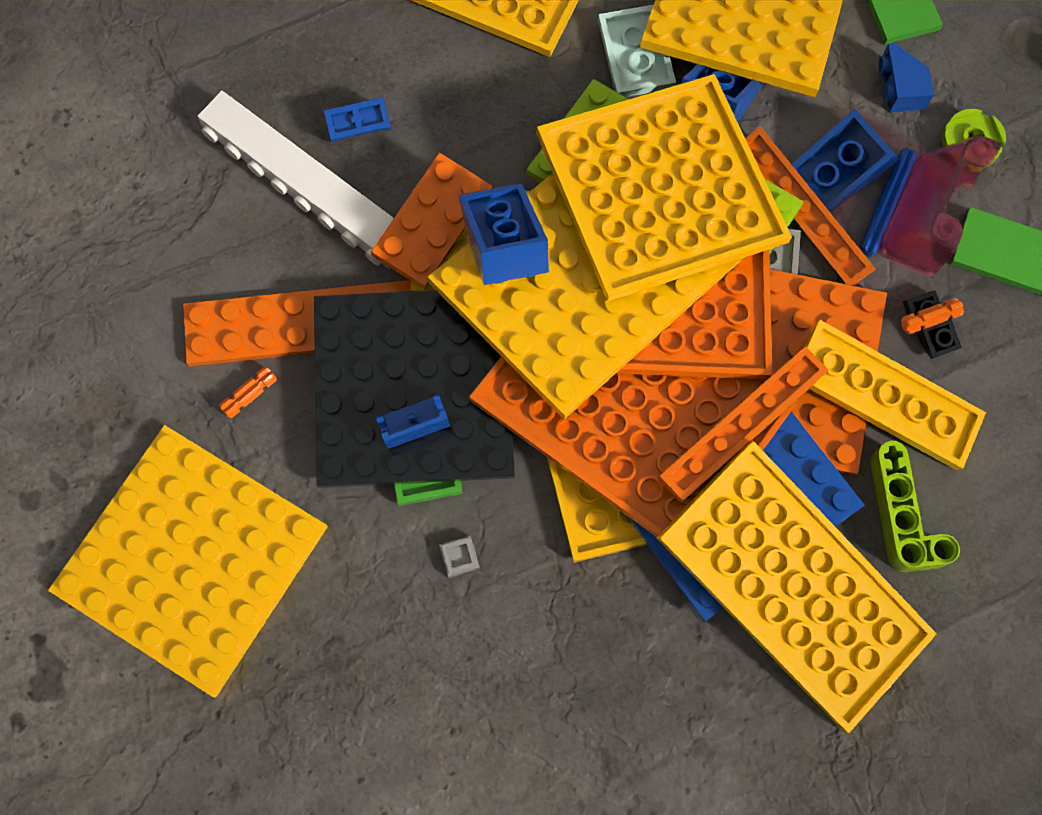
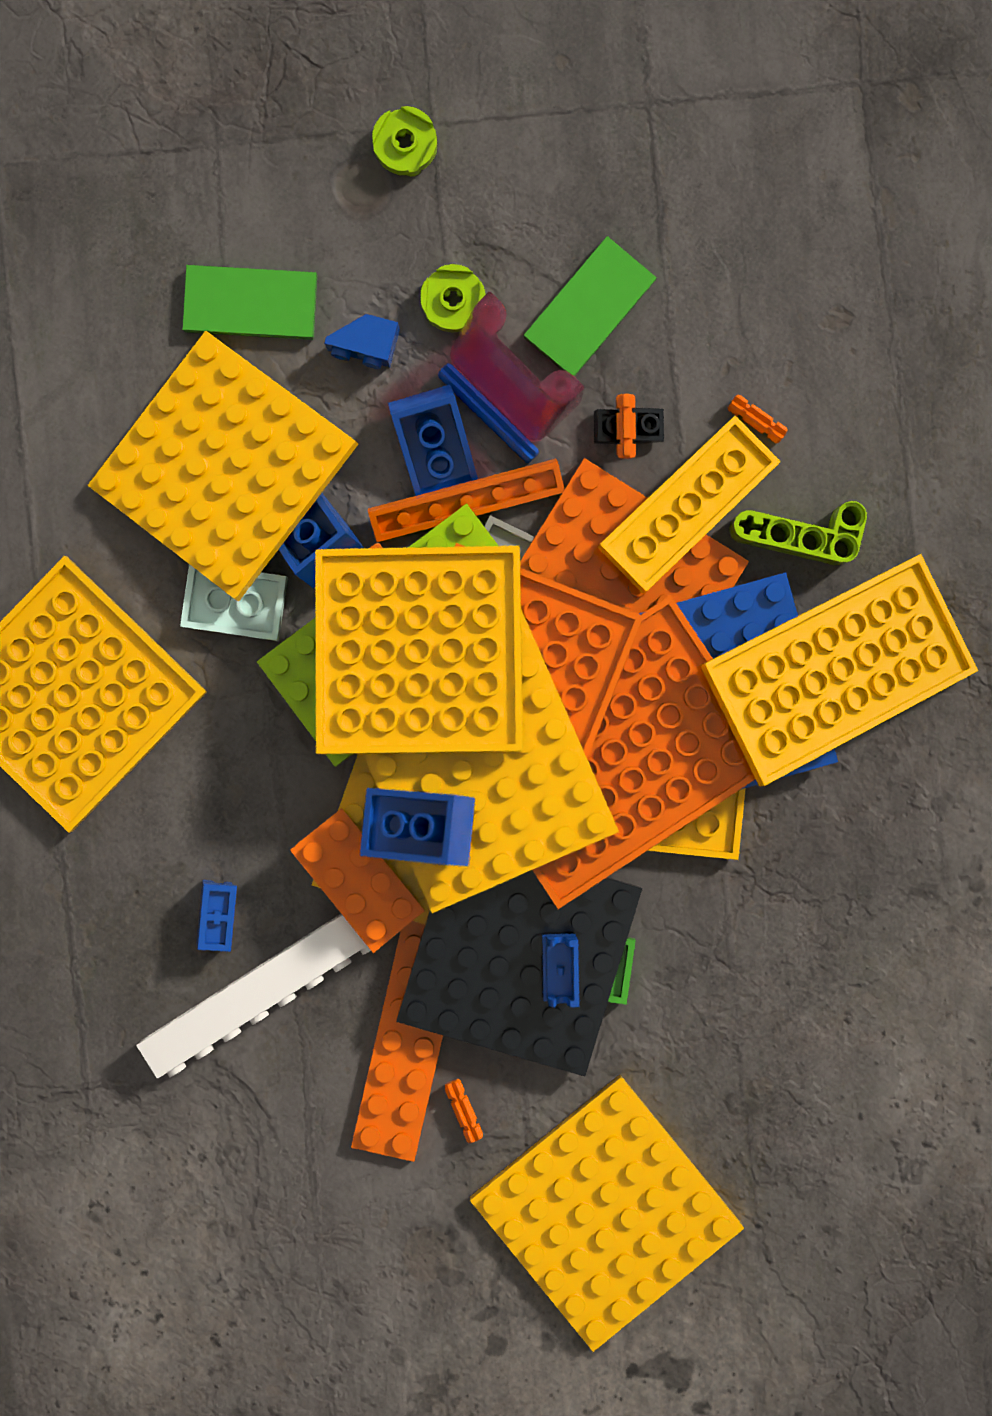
camera: 70 degrees left, 15 degrees up
light grey tile [439,535,480,578] -> none
orange plate [658,346,829,504] -> none
none -> orange axle [728,394,788,443]

